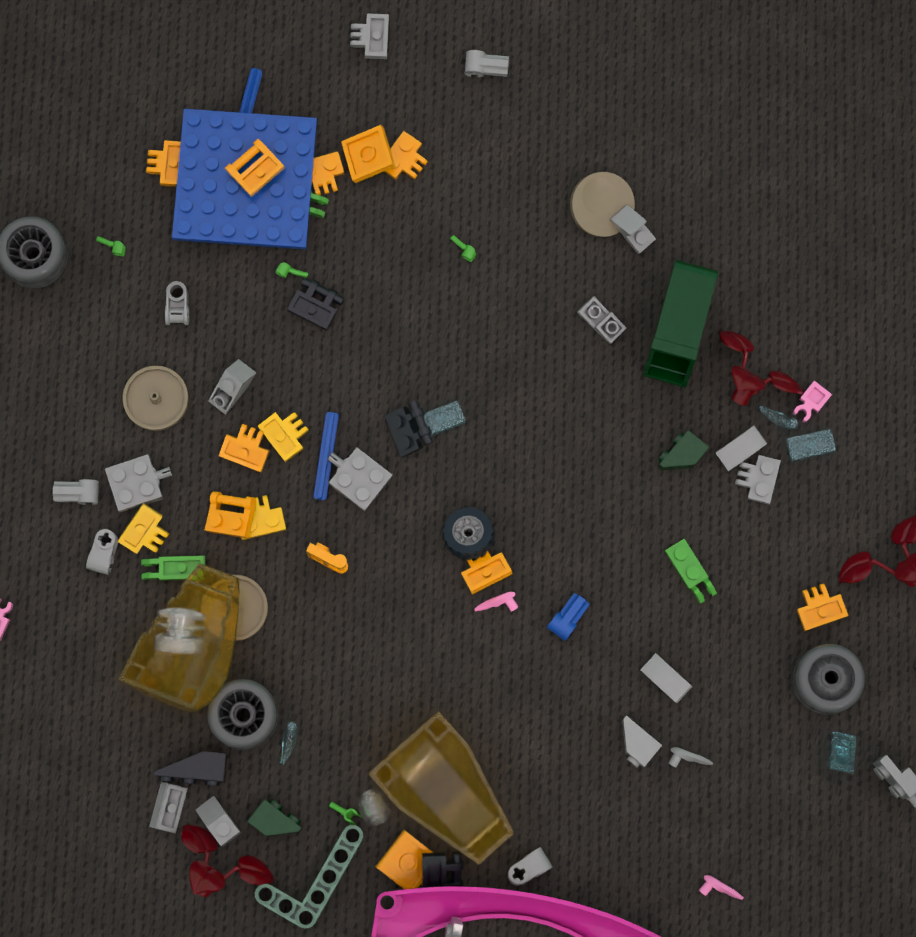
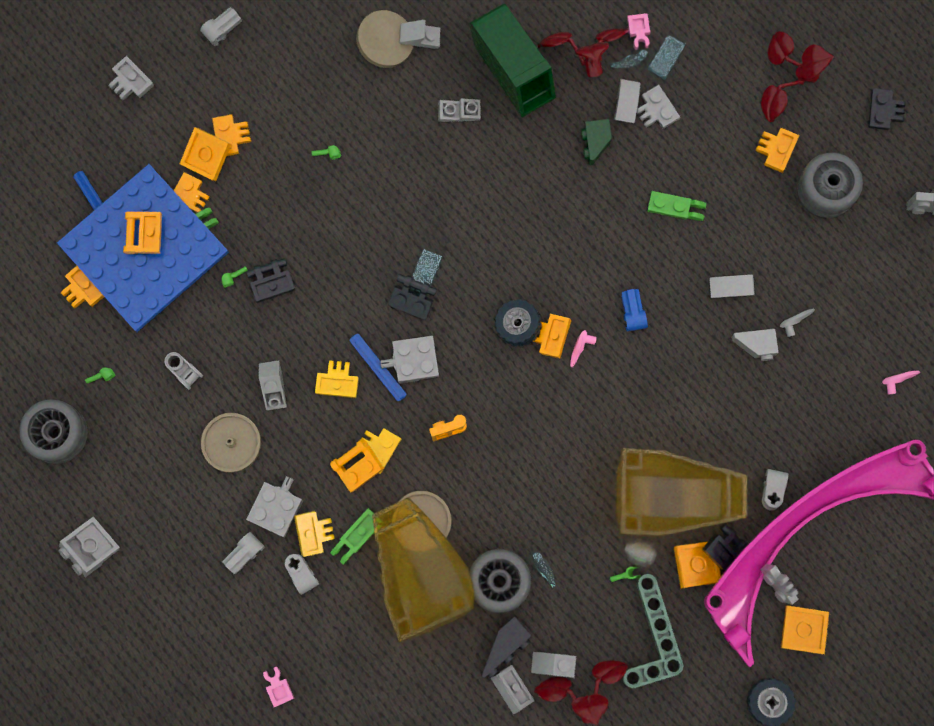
camera: 40 degrees left, 0 degrees up
clear wheel [154,607,206,654] -> none
light orange hinge [219,424,270,472] -> none
dark green slope [247,799,302,836] -> none
clear light blue slope [826,732,856,774] -> none

